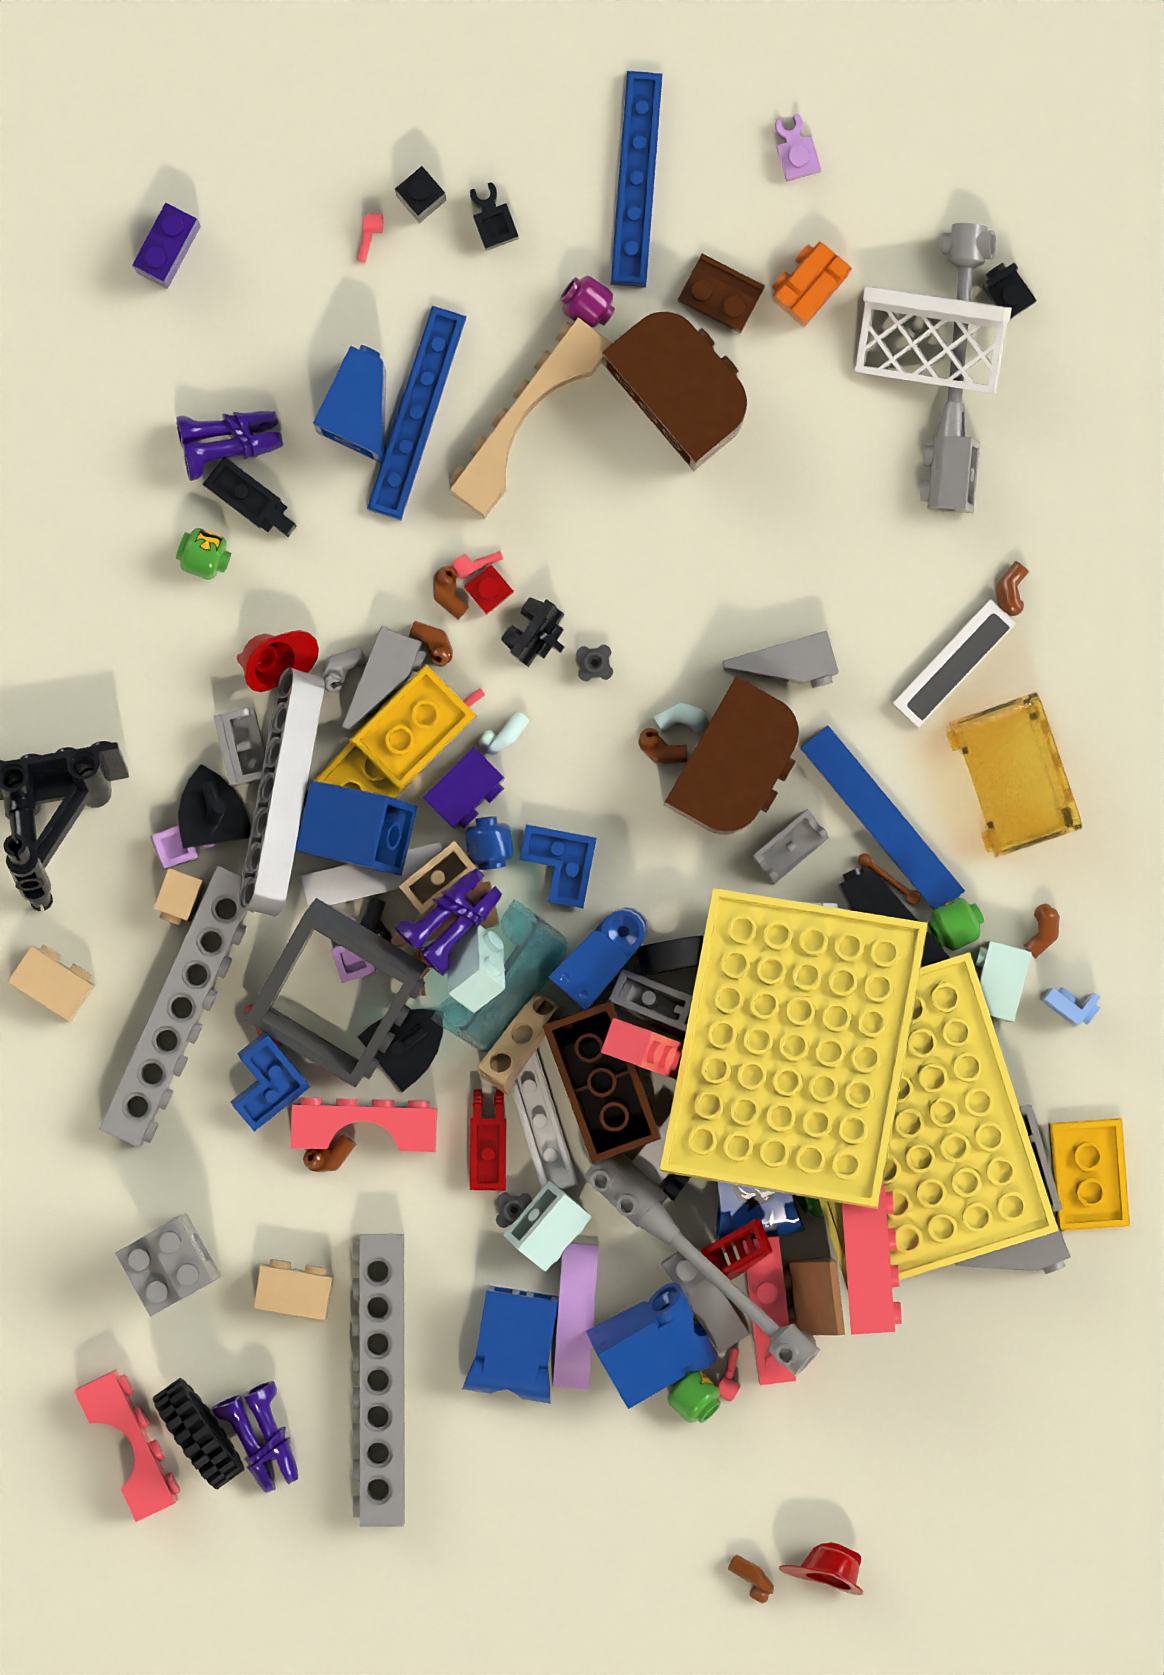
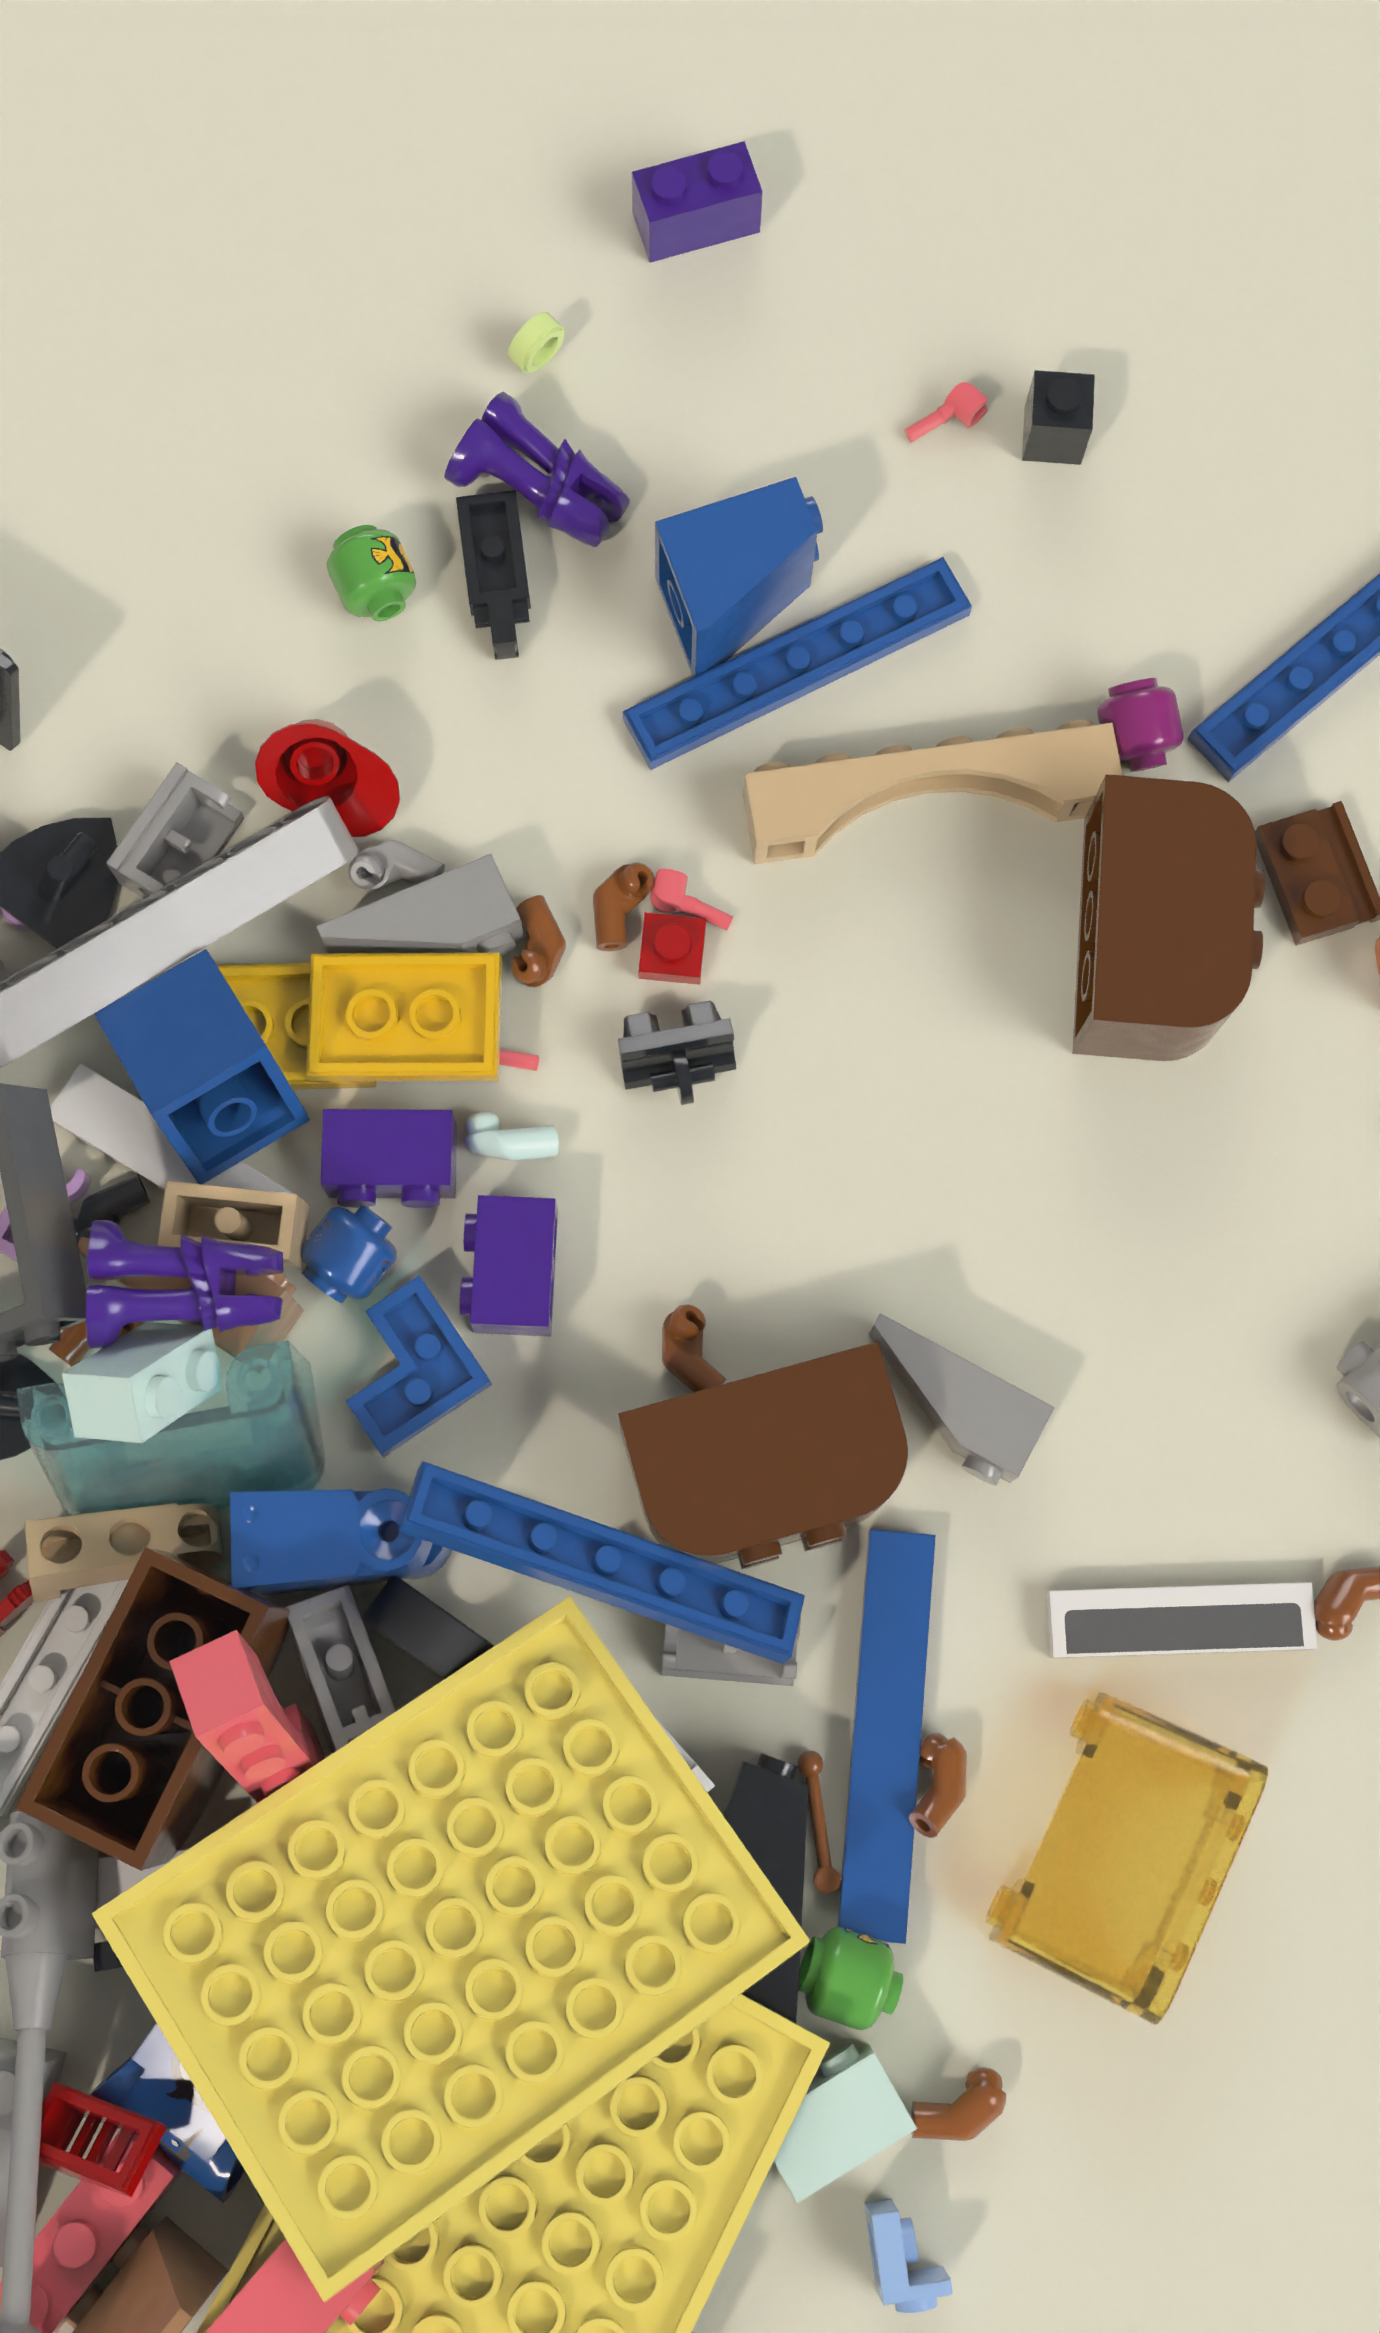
camera: 40 degrees right, 10 degrees down
black plate [470,182,519,251] -> none
dark grey plate [576,644,613,682] -> none
light aqua arm [653,702,709,733] -> none
none -> blue tile [398,1461,805,1664]
none -> dark purple brick [459,1195,558,1337]
none -> yellowish green tile [508,312,565,373]
none -> dark orange arm [909,1733,967,1838]

